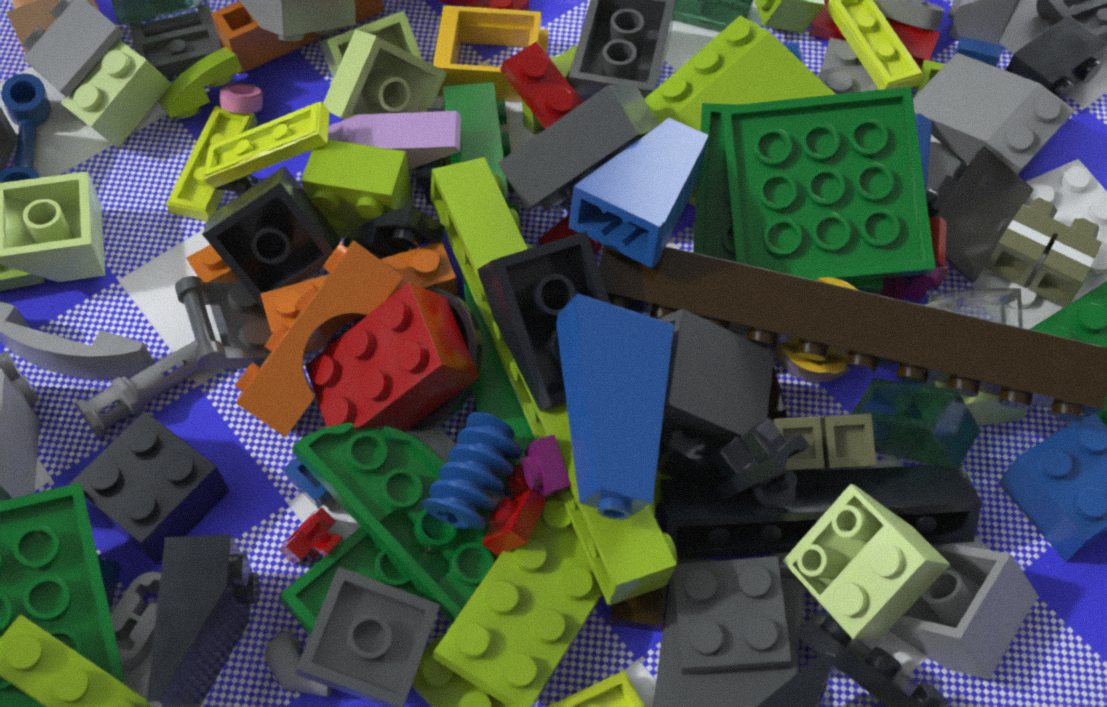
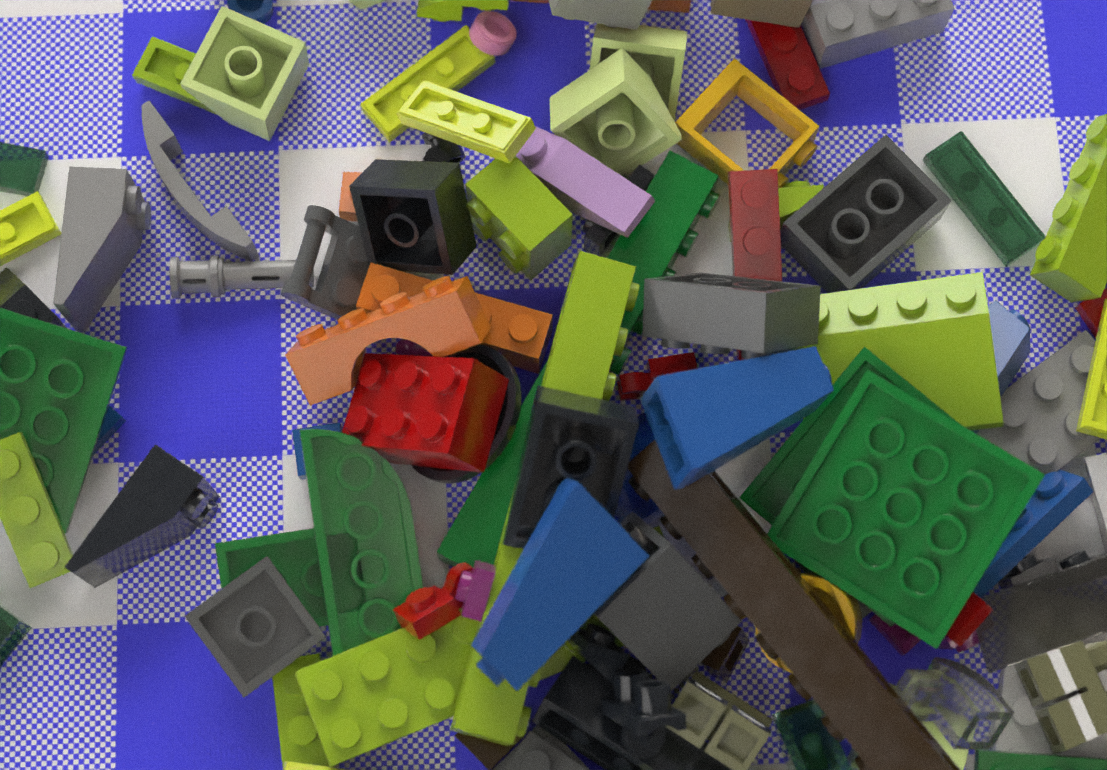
camera: 35 degrees right, 15 degrees up
black brick [69,411,230,565] -> none
light grey beam [111,571,161,671] -> none
light grey arm [265,632,333,697] -> none
red plate [278,507,342,564] -> none
black slope [343,206,445,259] -> none
blue piece [422,412,523,530] -> none

